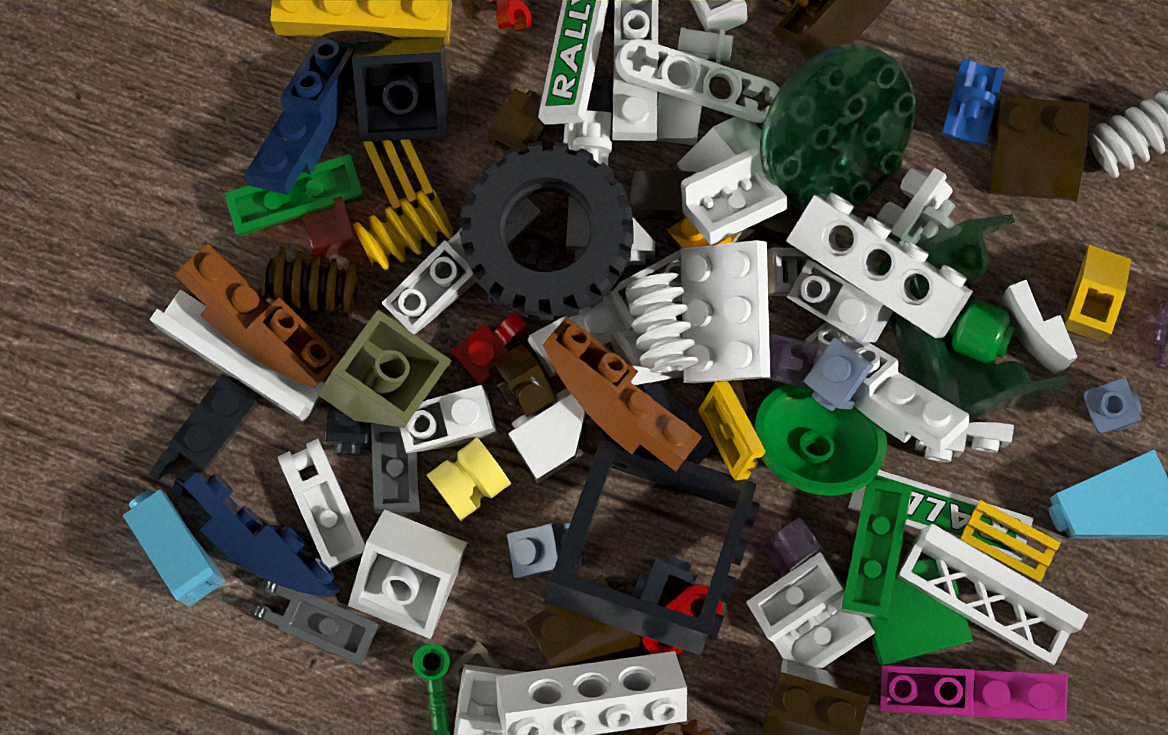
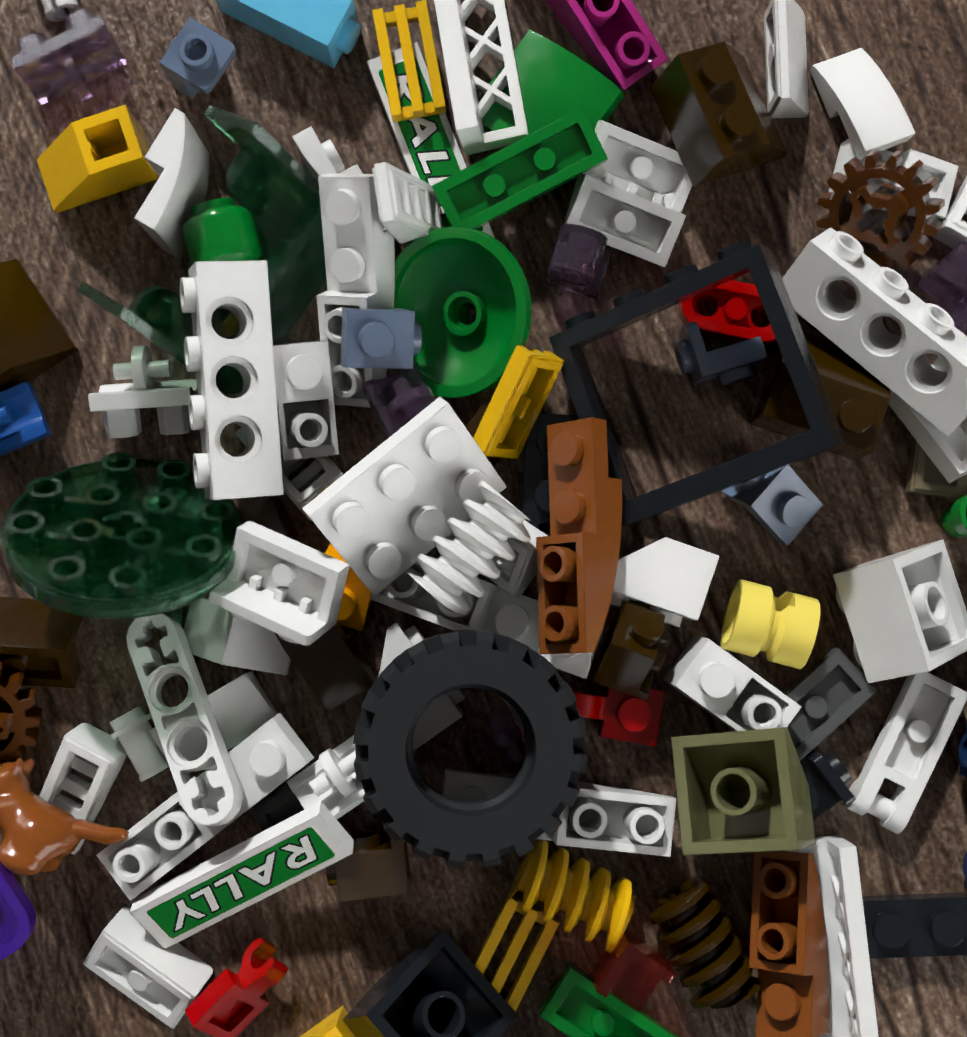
camera: 130 degrees left, 5 degrees up
none -> white slope [372,162,443,249]

